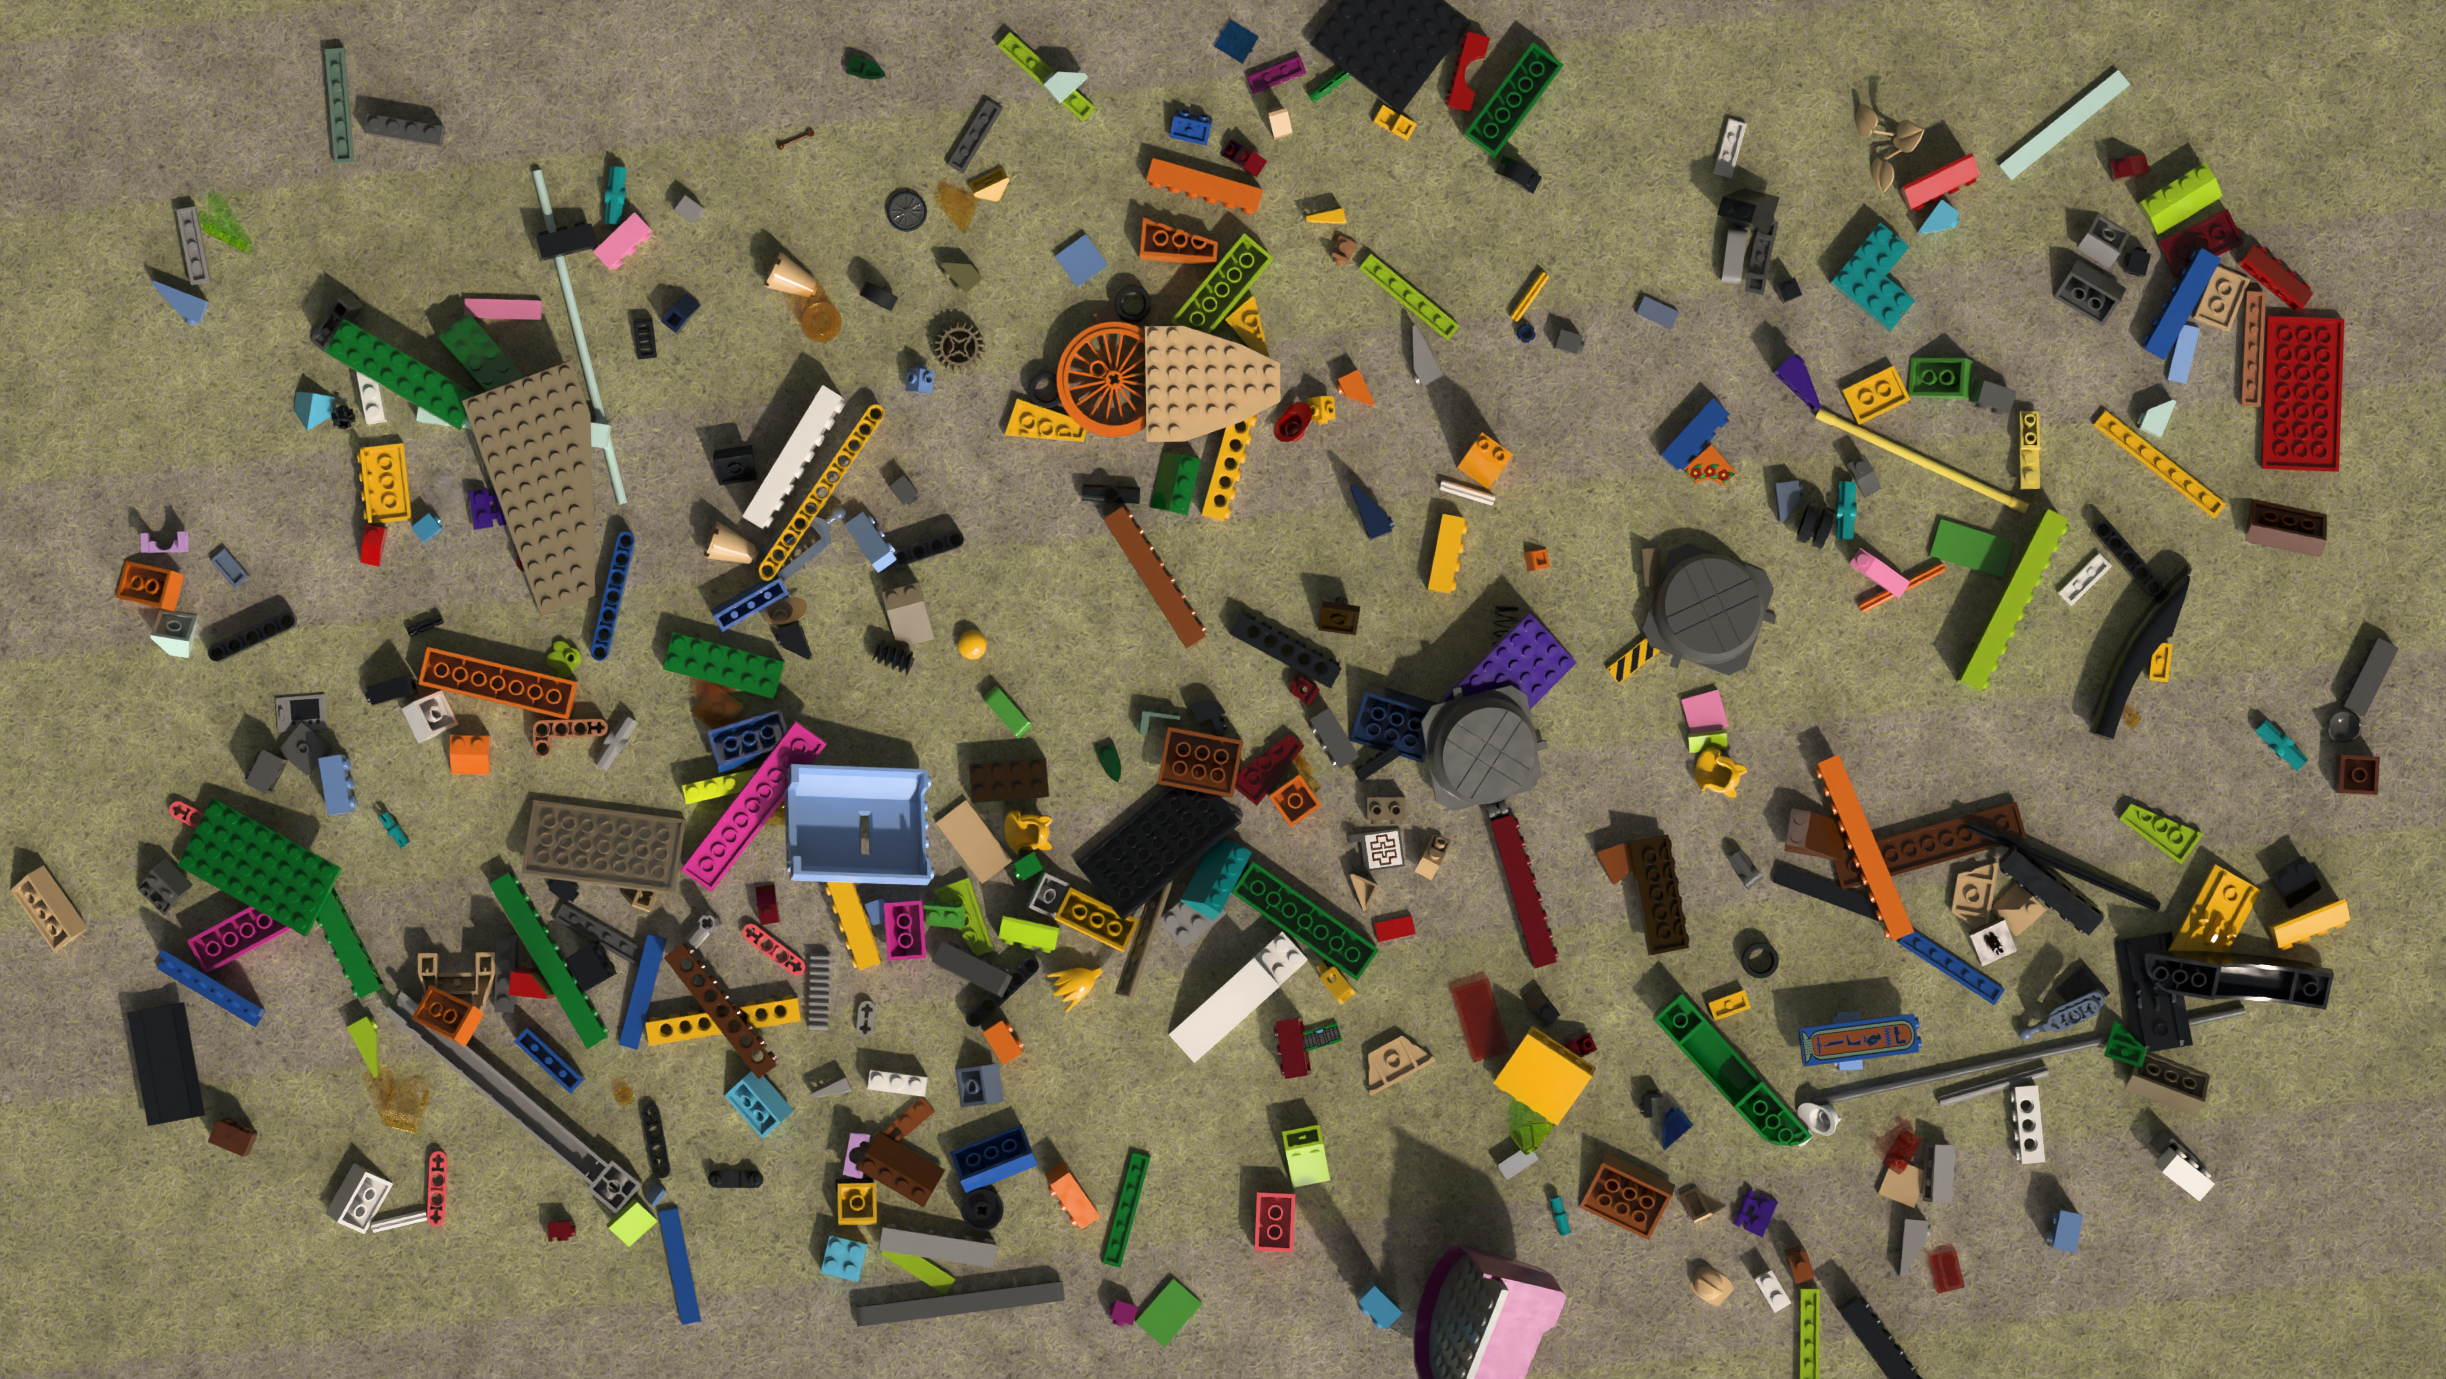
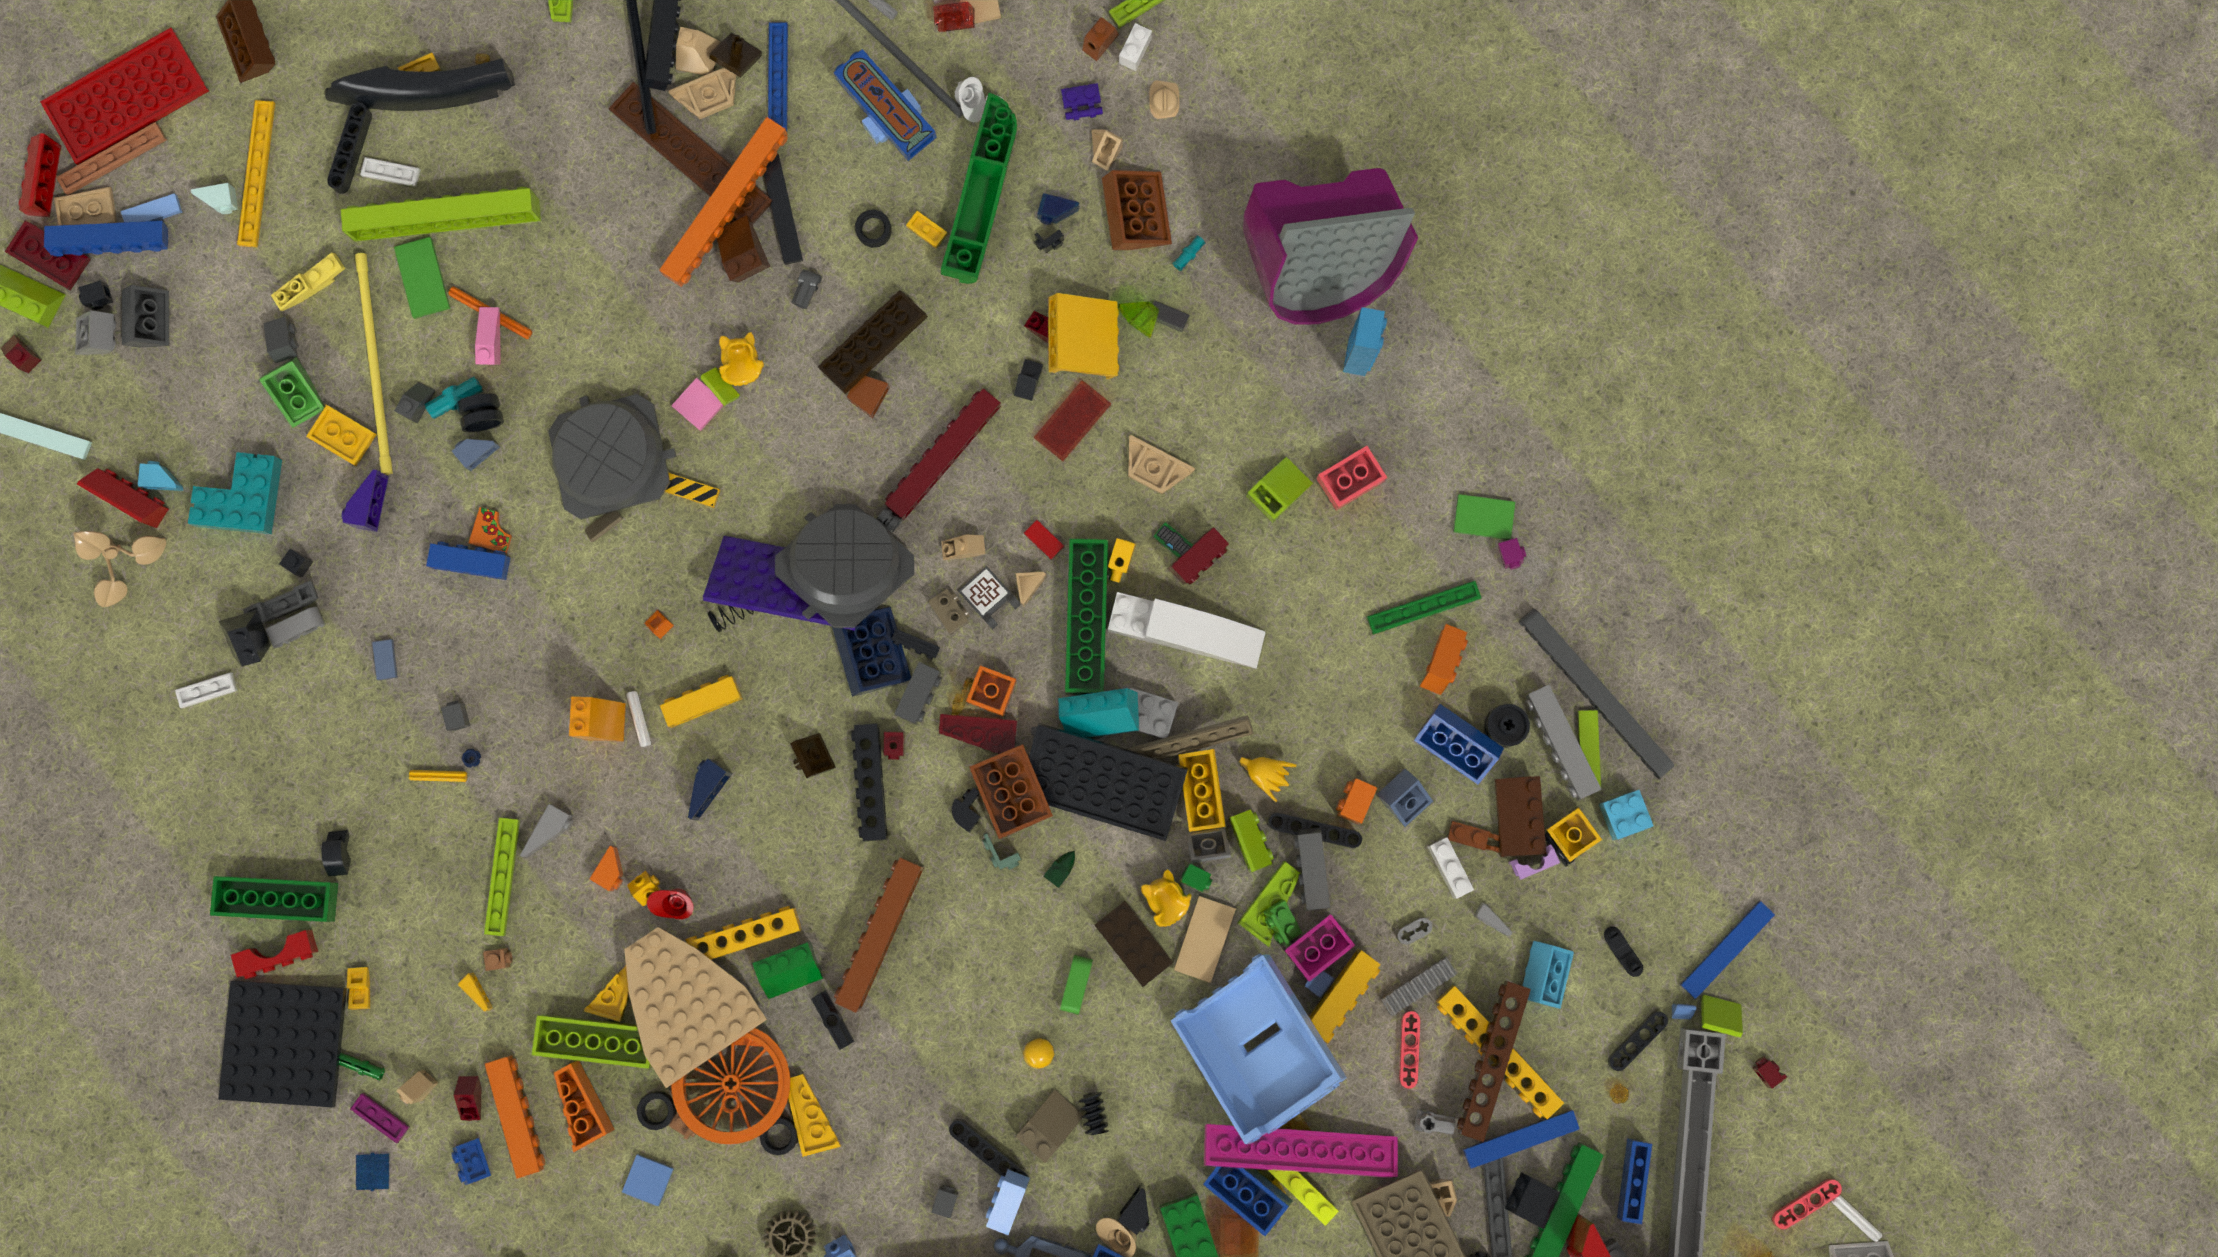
camera: 120 degrees left, 5 degrees down
dark red slope [756,884,781,925] -> none

